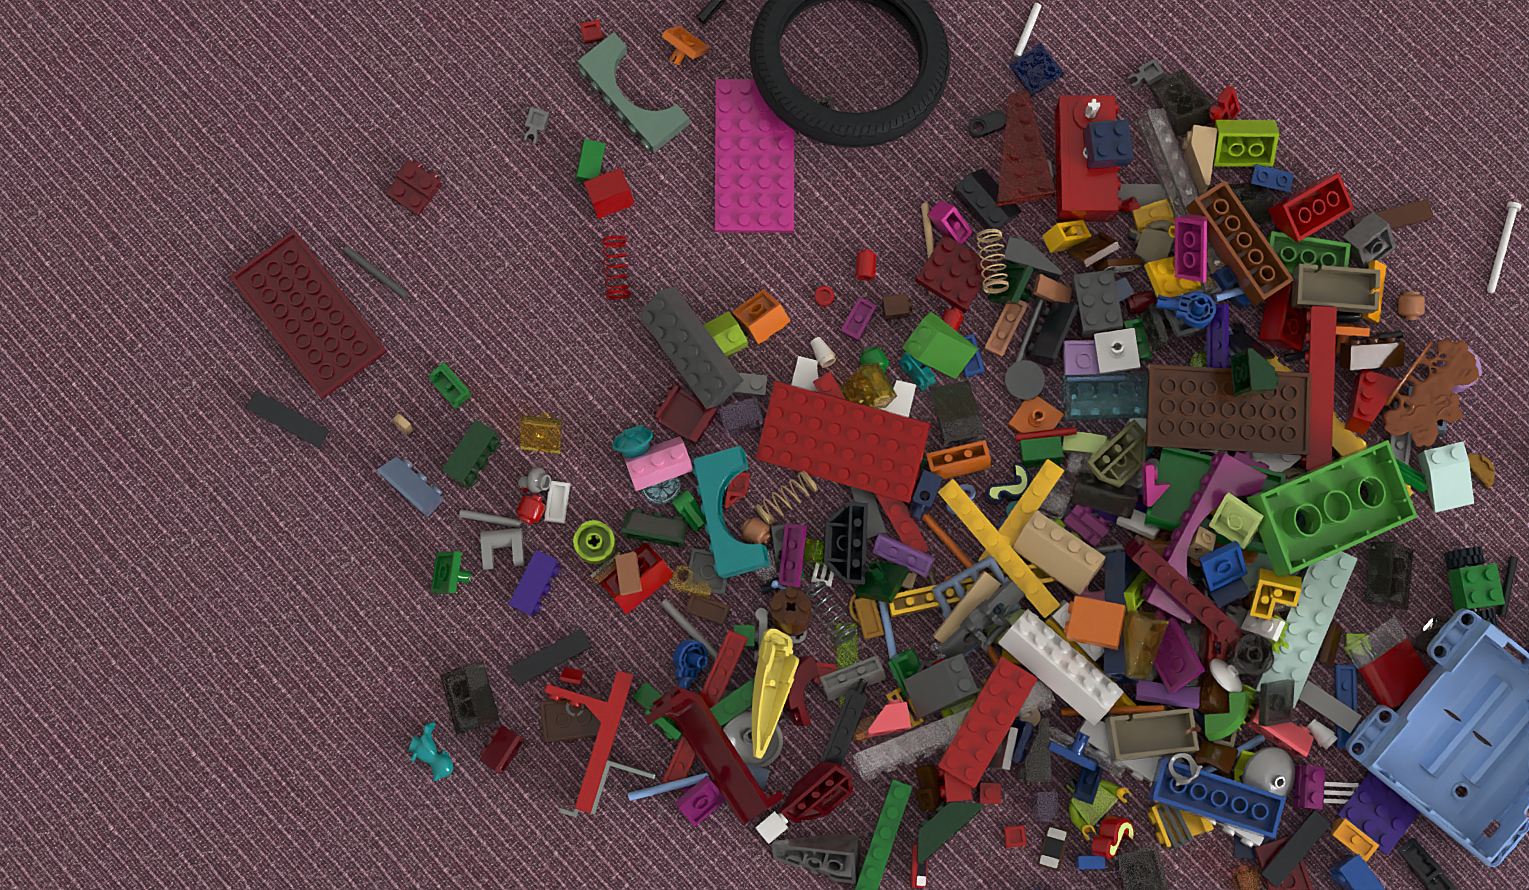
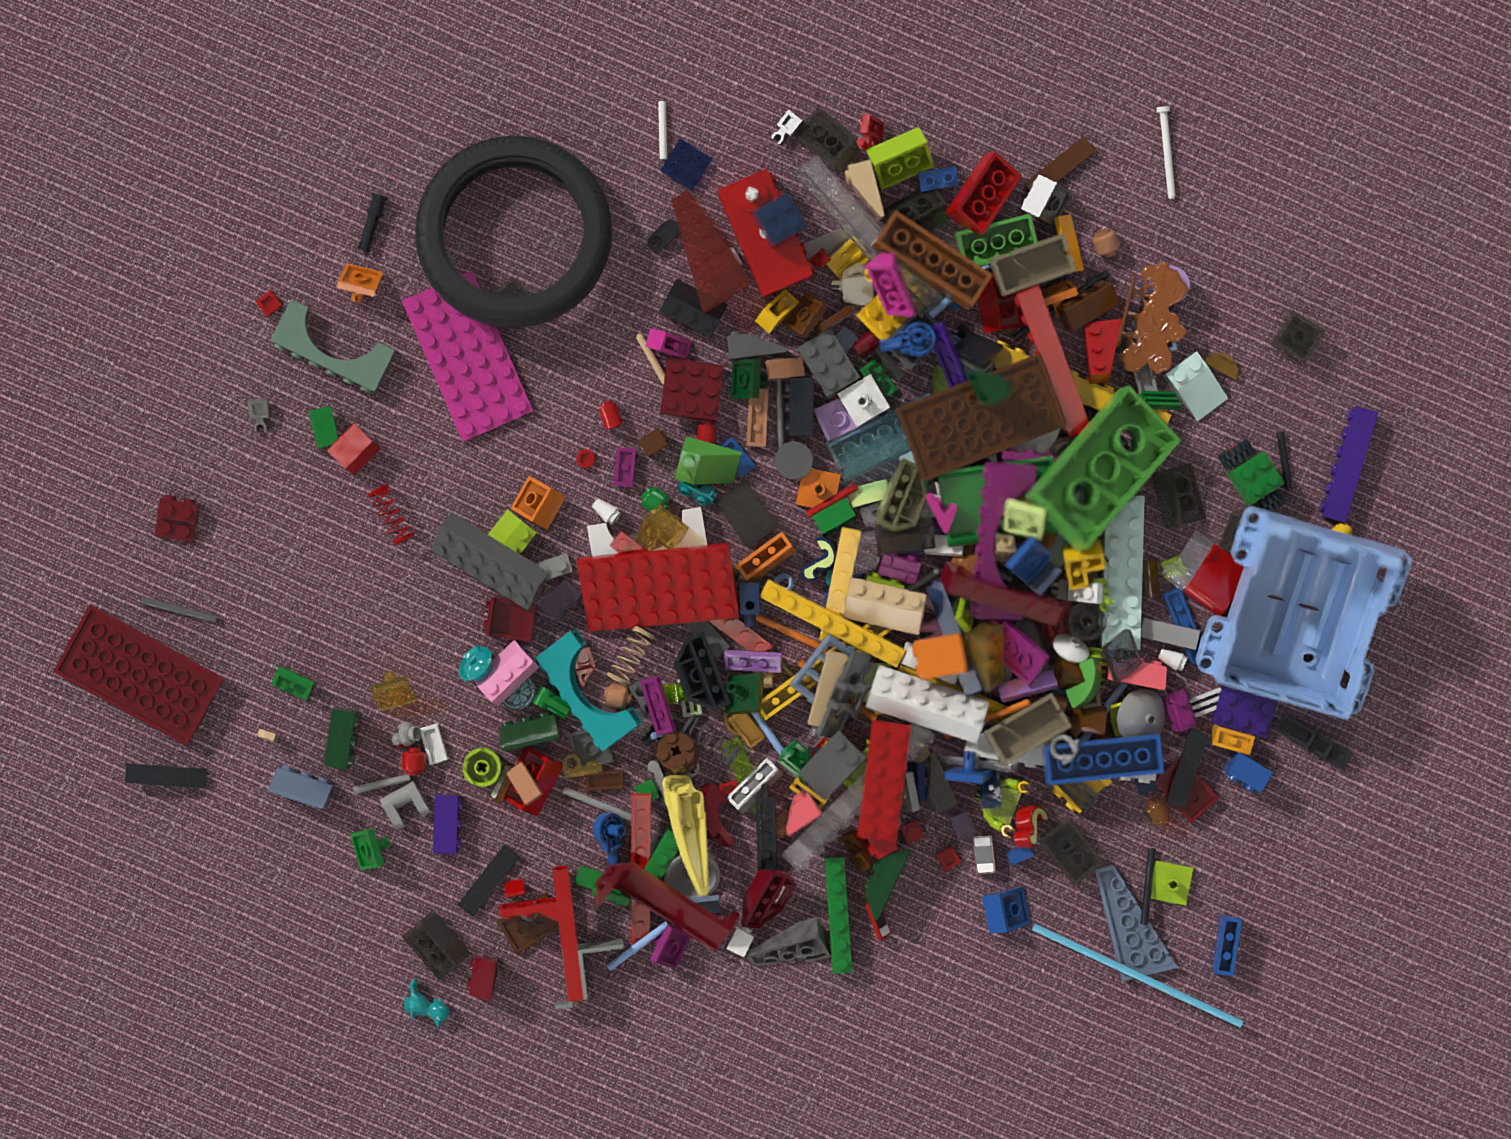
camera: 20 degrees left, 10 degrees up
tan piece [976,229,1009,294] -> none
dark blue tile [1212,264,1239,291] -> none

